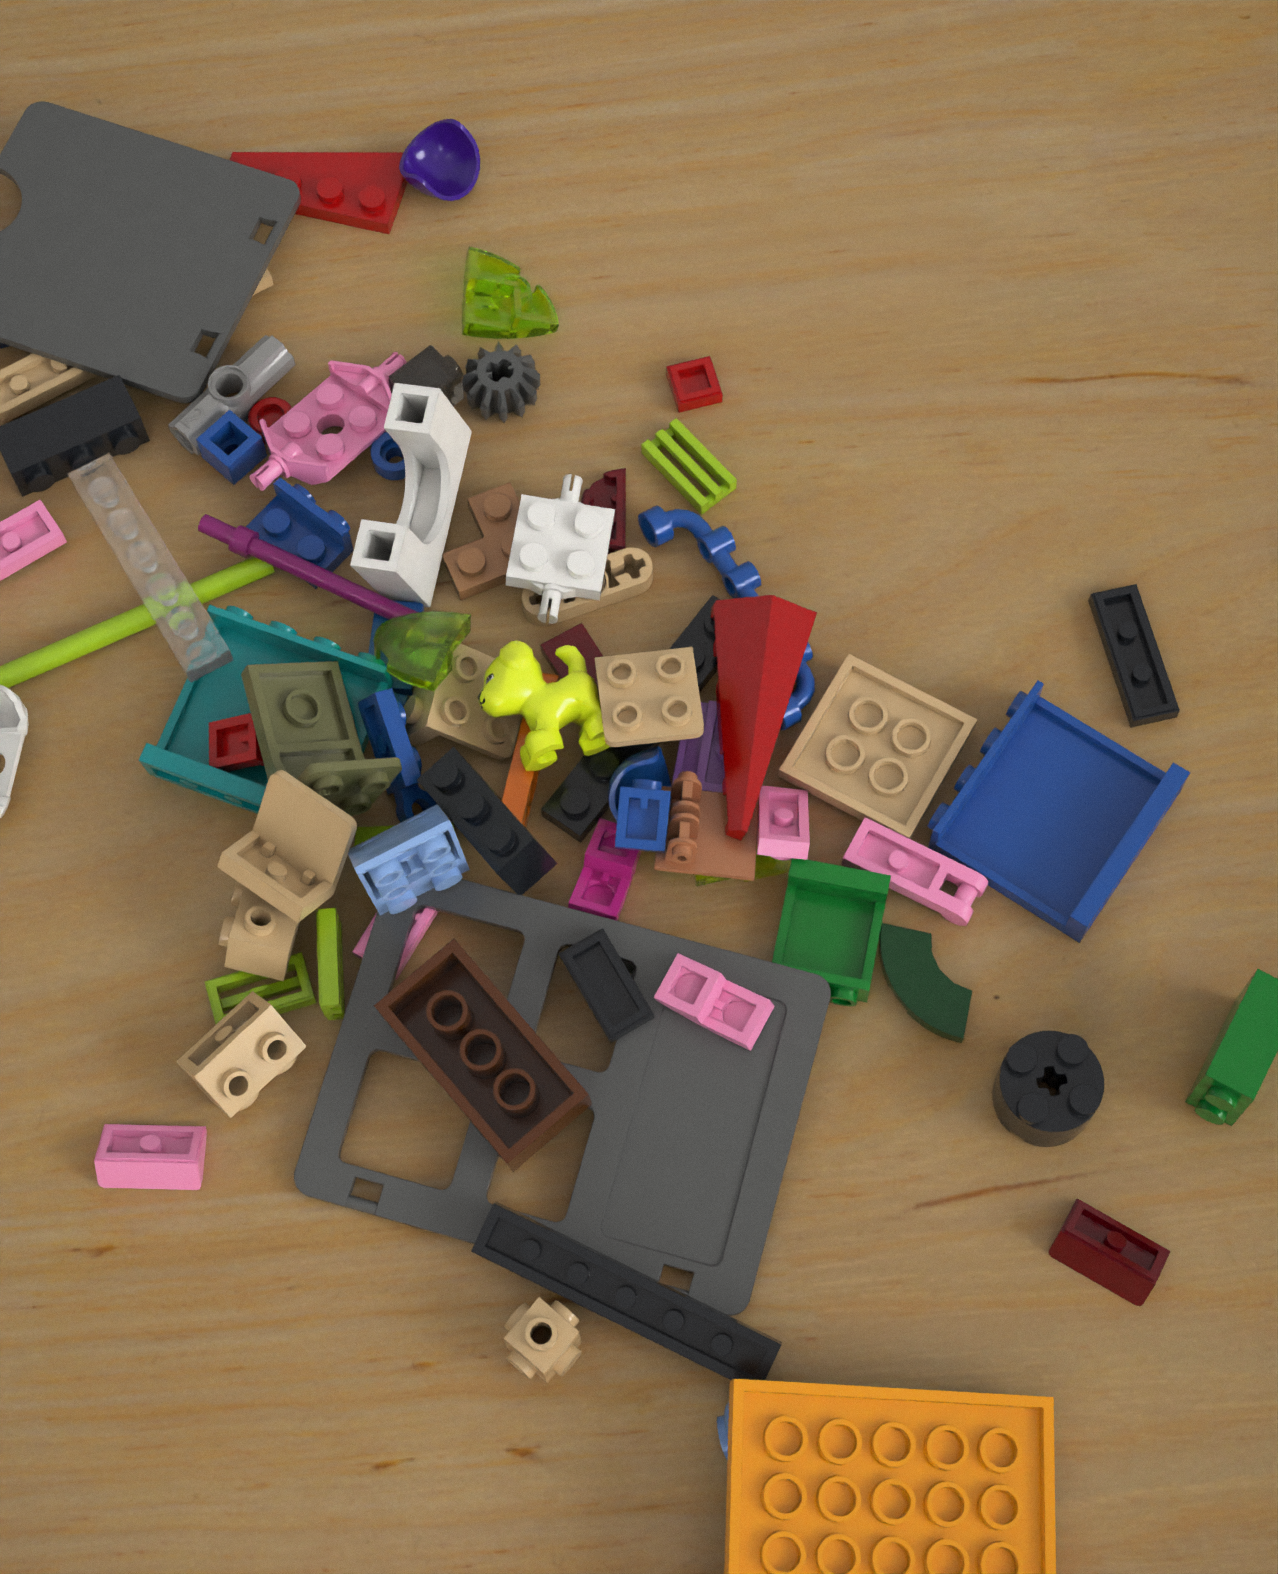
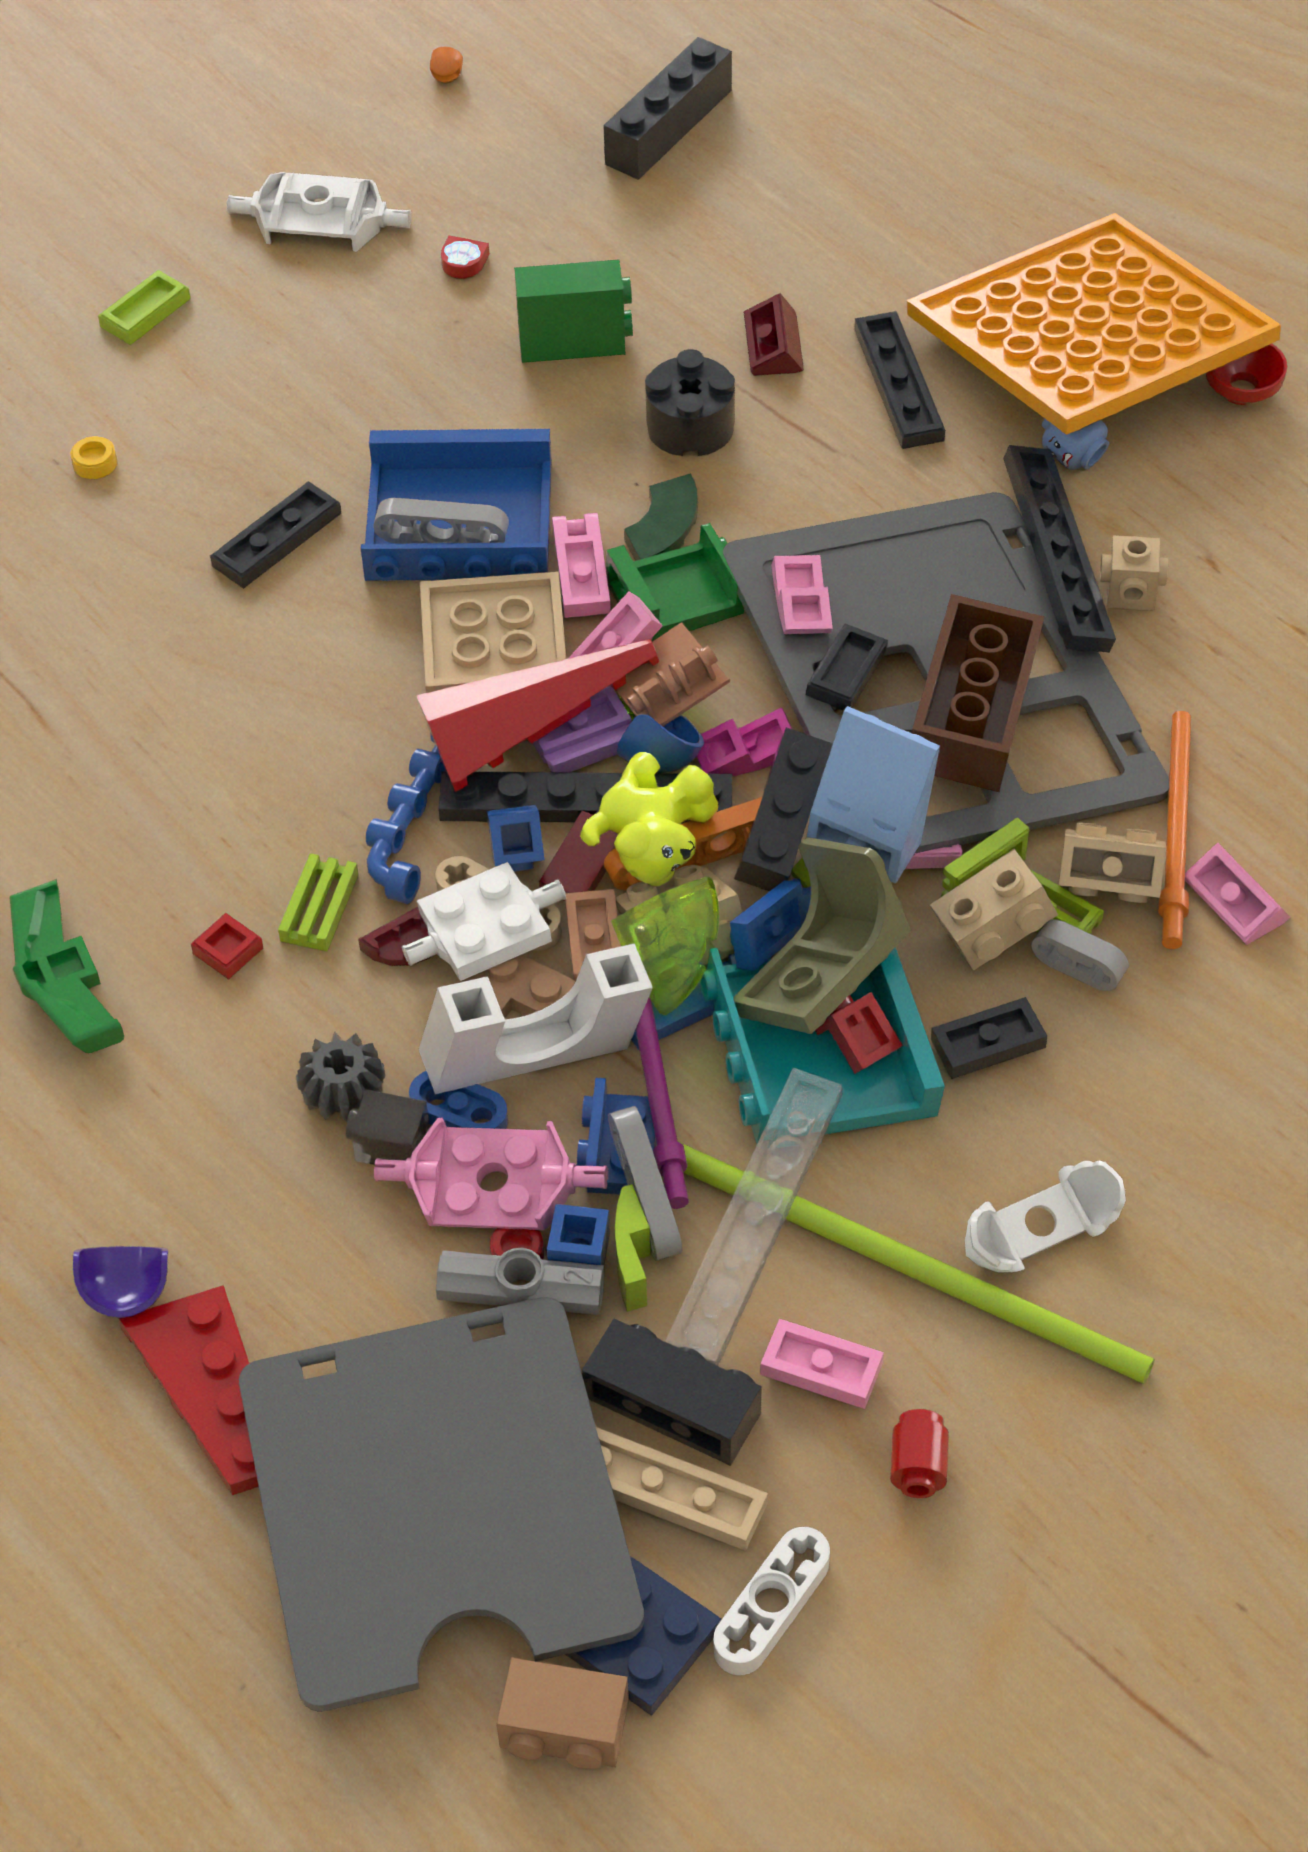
camera: 125 degrees left, 15 degrees down
tan bracket [217,770,357,923] -> none
clear neon green brick [462,246,559,339] -> none
tan bracket [595,647,704,747] -> none
blue bracket [615,779,671,853] -> none
none -> green plate [9,879,125,1054]
none -> light grey beam [374,498,509,544]
none -> blue brick [487,805,545,871]
none -> nougat plate [565,889,621,981]
none -> light grey beam [608,1106,682,1261]
none -> lime slope [615,1184,651,1312]
none -> black tile [854,311,946,449]
none -> black plate [931,997,1048,1079]
none -> light grey beam [1031,920,1129,991]
none -> orange bar [1158,711,1191,949]

